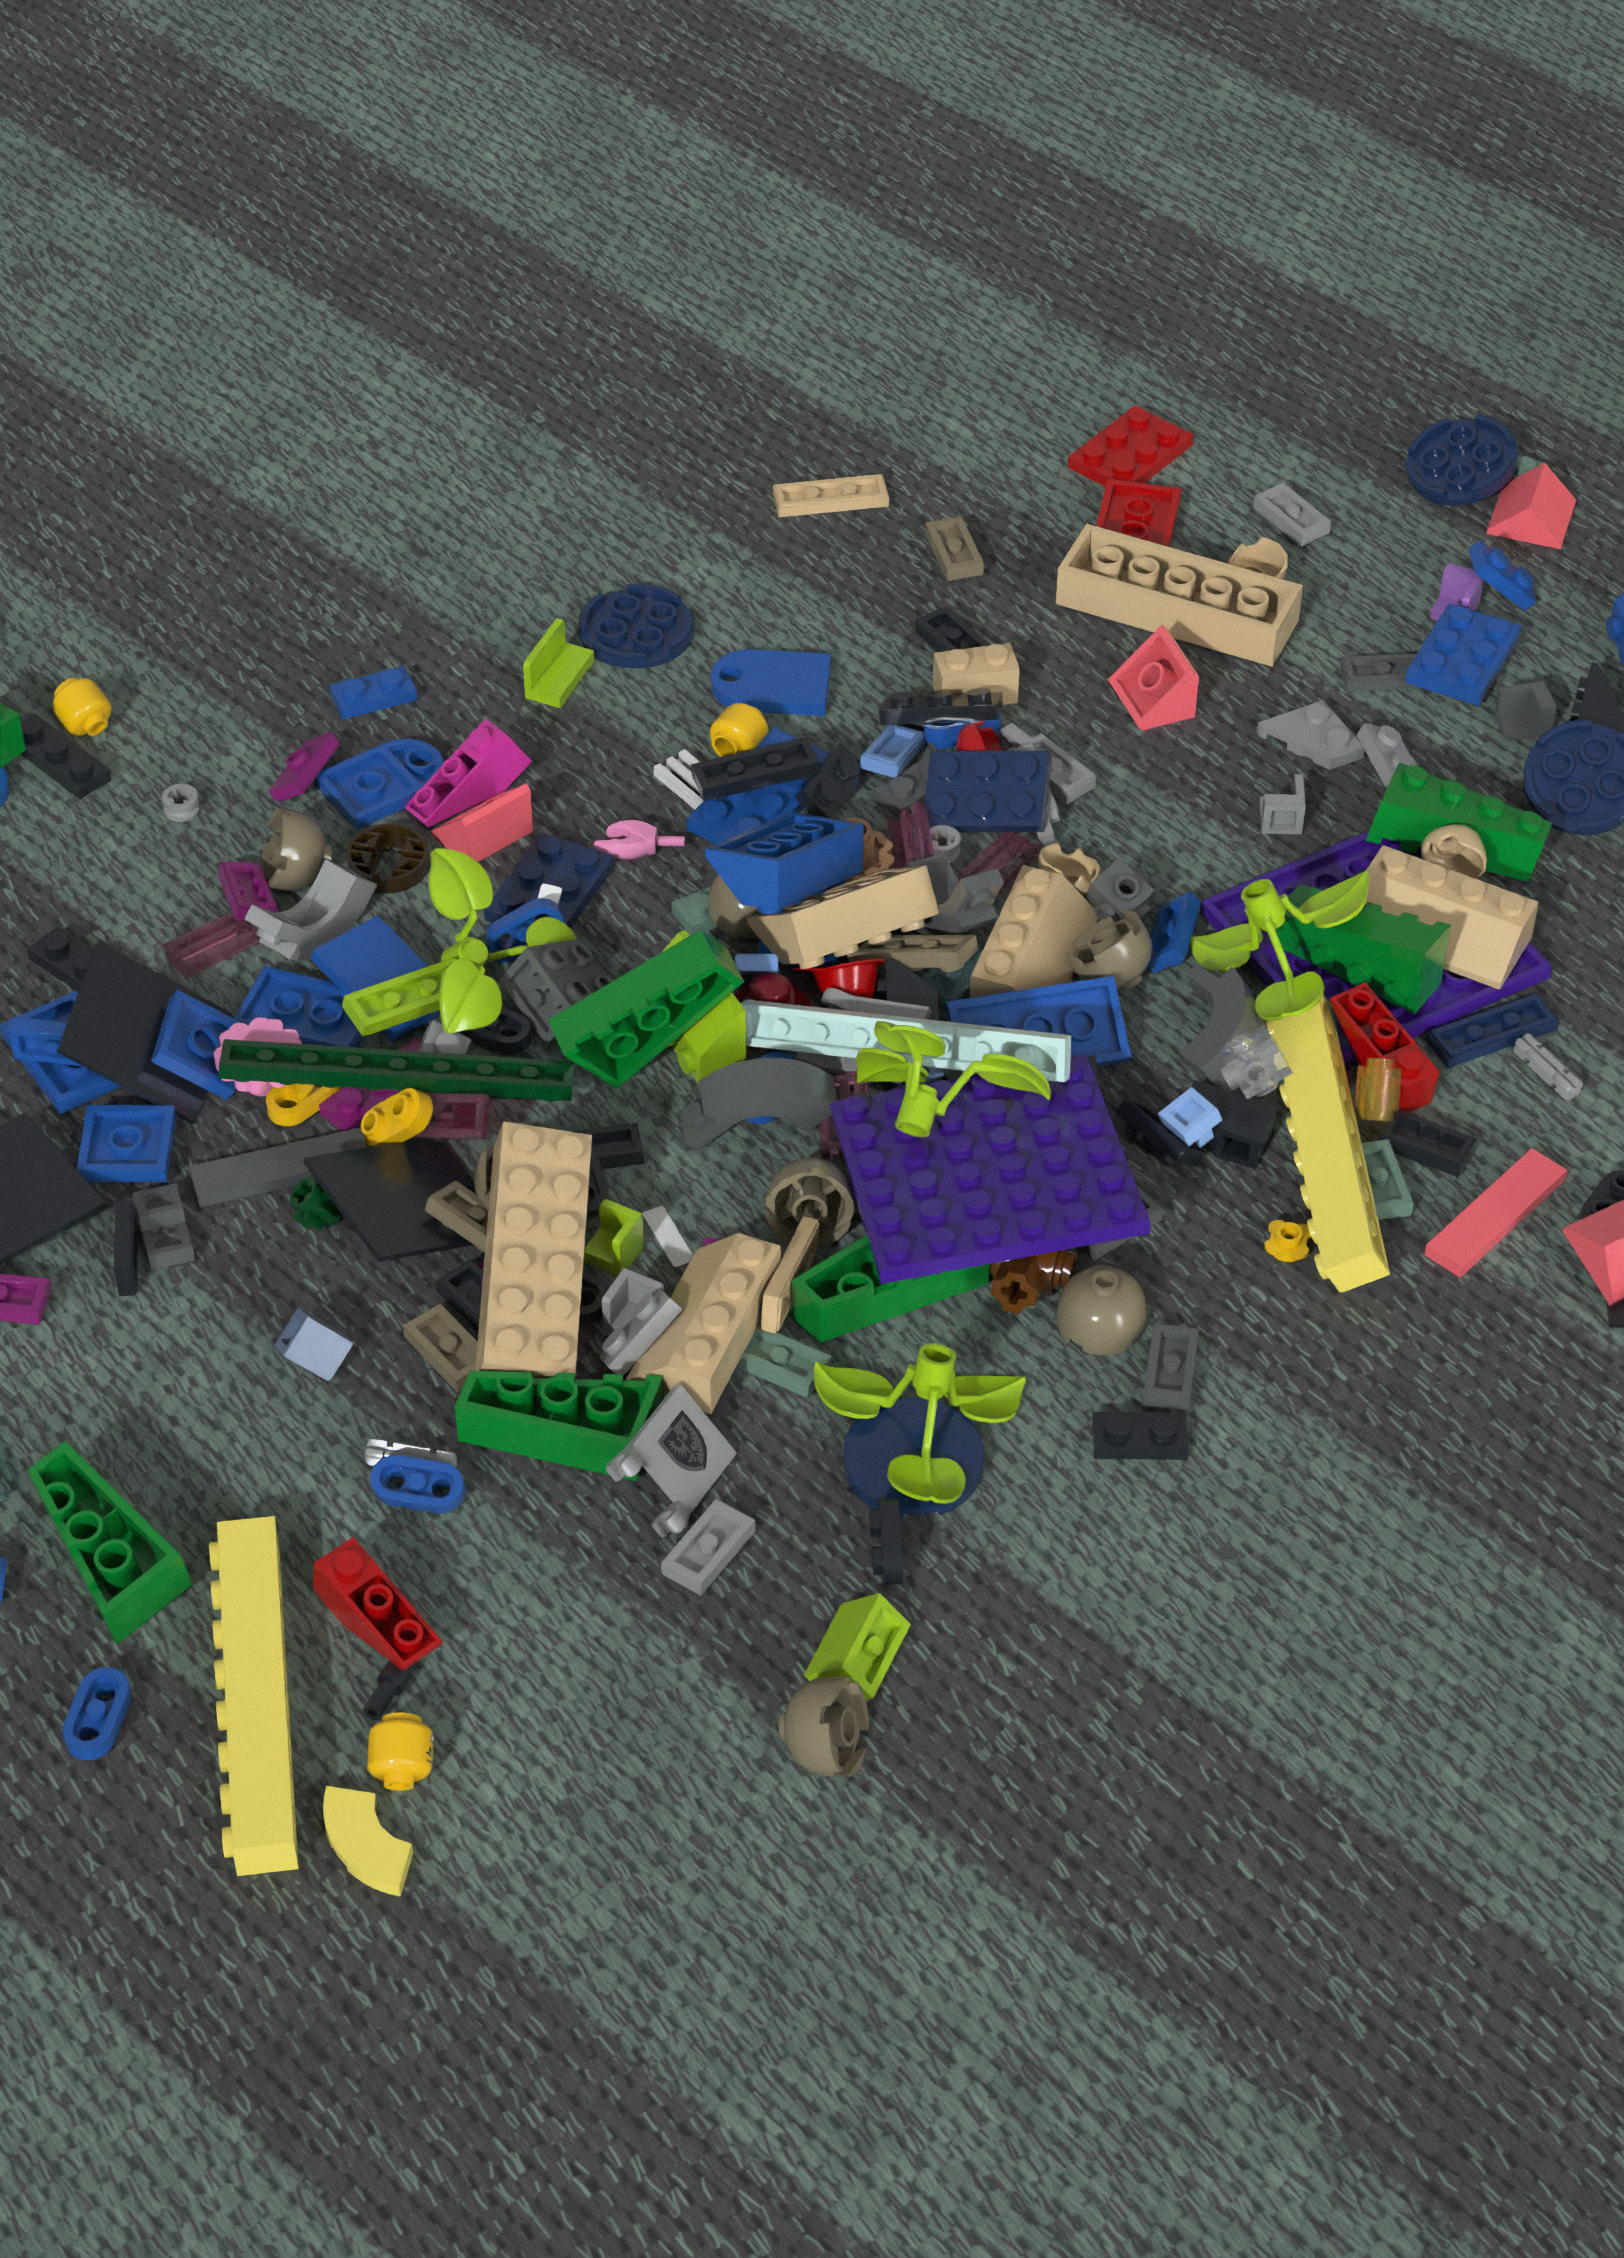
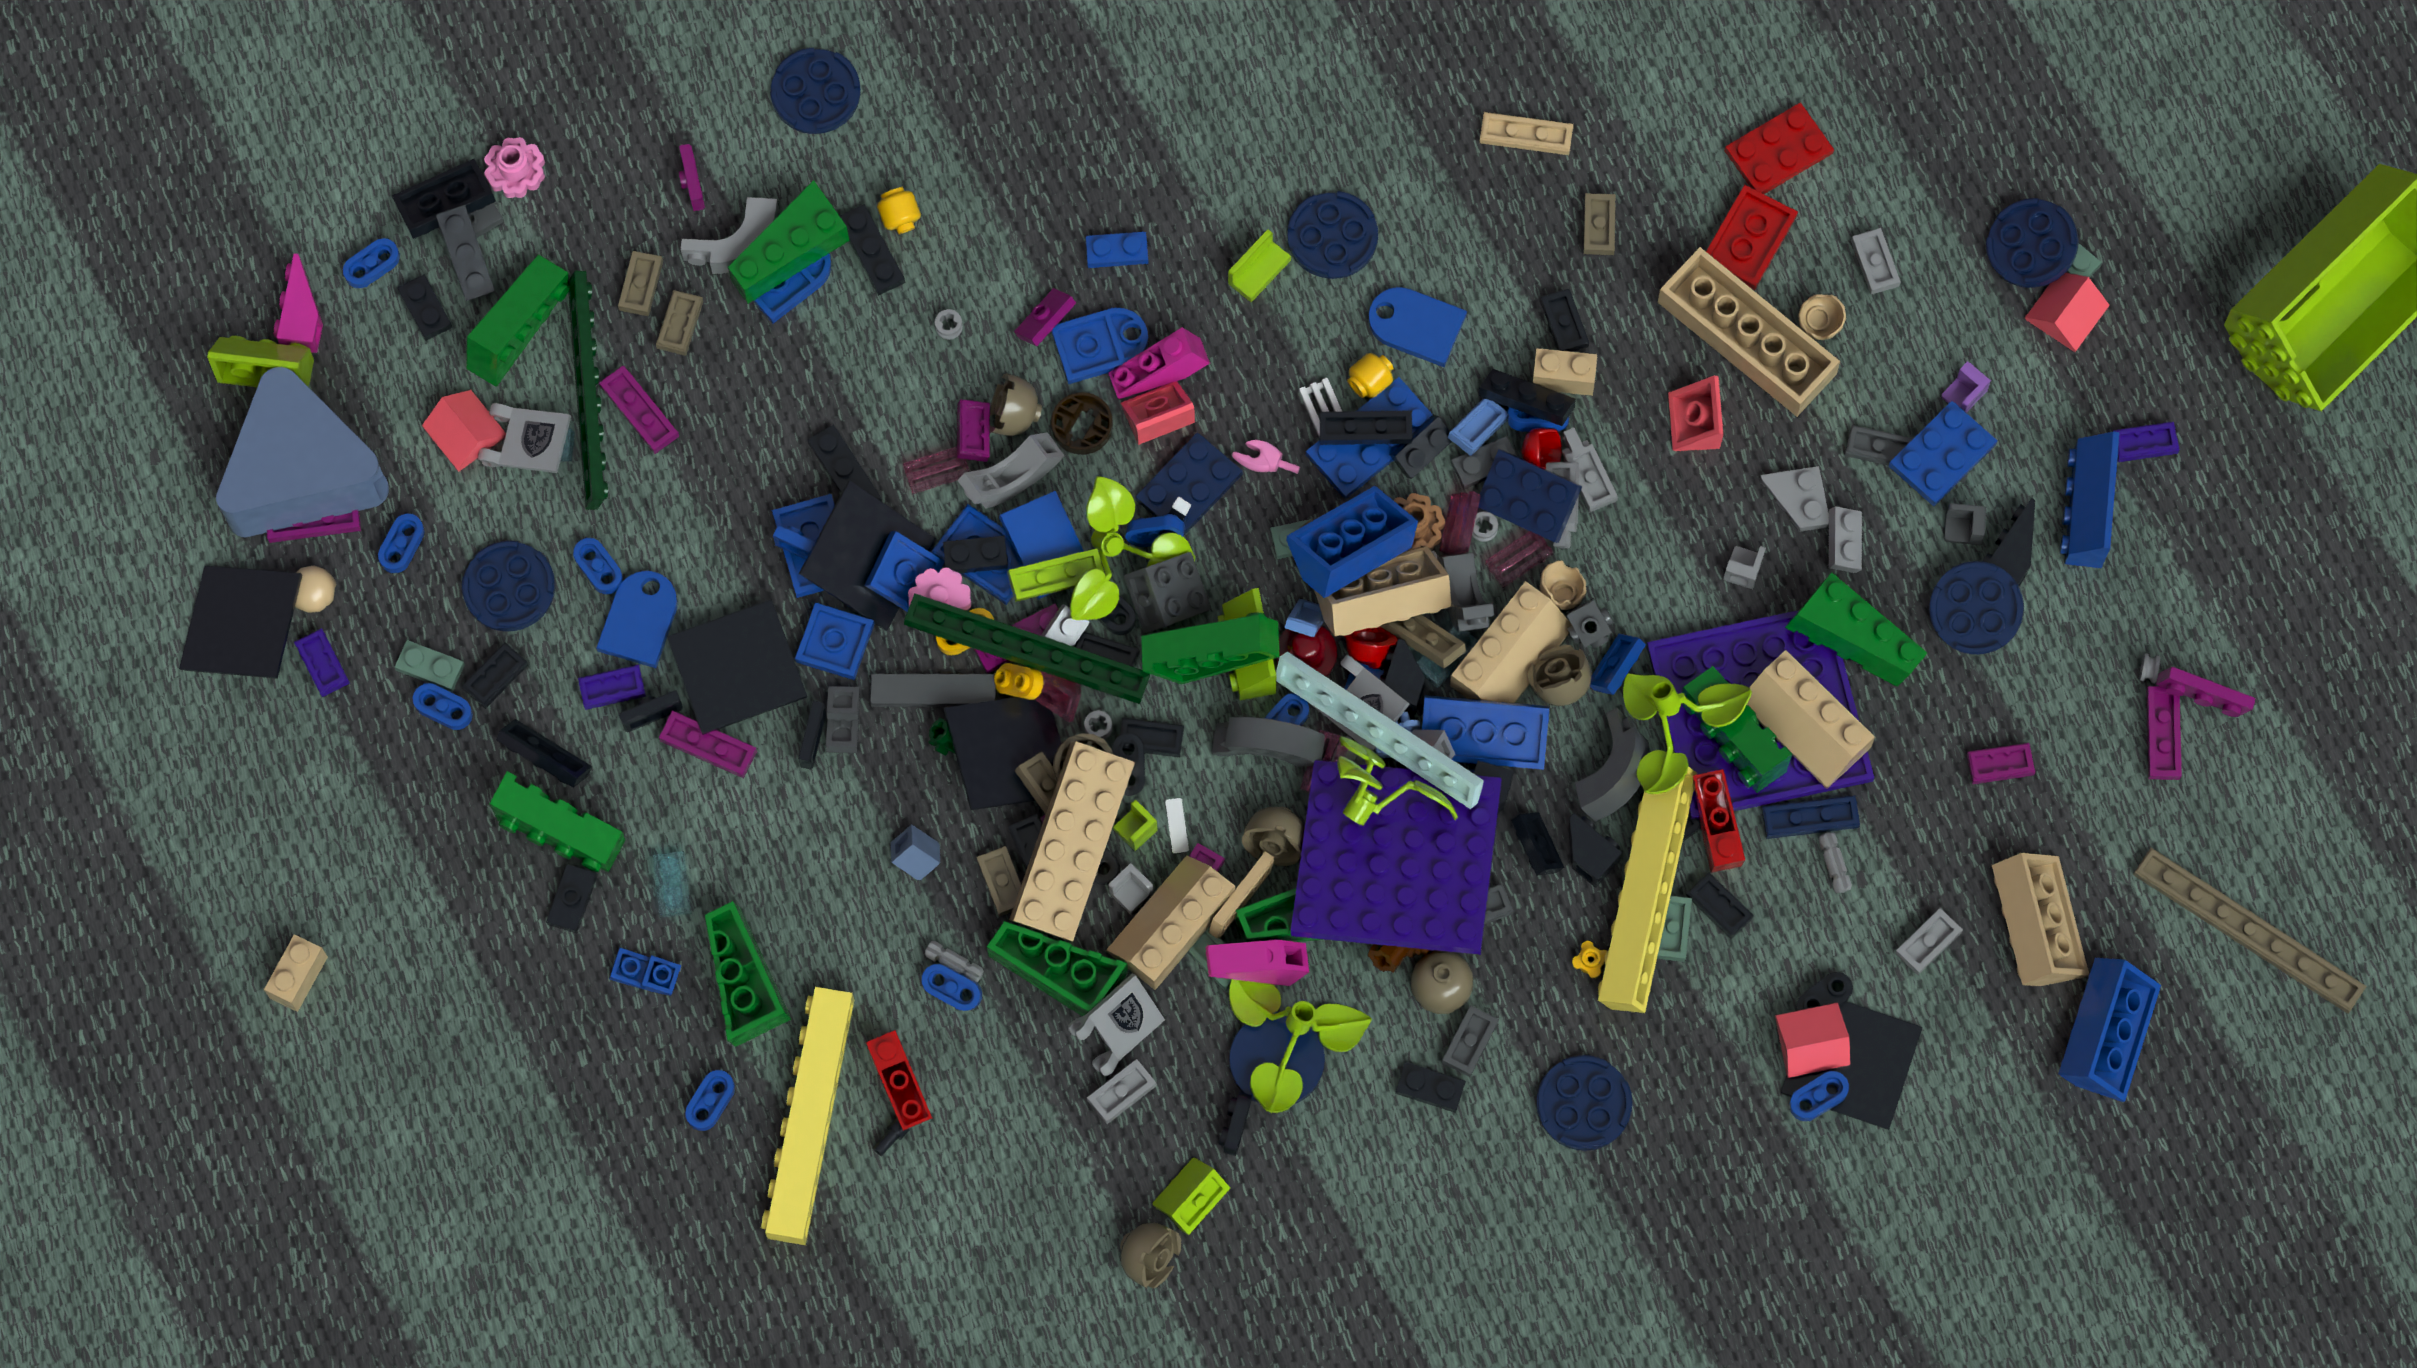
camera: 20 degrees right, 25 degrees up
light yellow tile [323,1786,413,1897] -> none
yellow head [367,1712,434,1791] -> none
light grey plate [599,1288,683,1376] -> none
light blue tile [1158,1087,1222,1148] -> none
clear brick [1219,1025,1293,1099] -> none
clear yellow brick [1355,1057,1402,1121] -> none
tan hair [1421,824,1487,879] -> none
coral tile [1424,1148,1568,1278] -> none
blue plate [1469,540,1537,610] -> none
none -> black plate [943,535,1008,573]
none -> dark pink slope [1205,940,1309,986]
none -> dark blue tile [1536,1055,1632,1151]

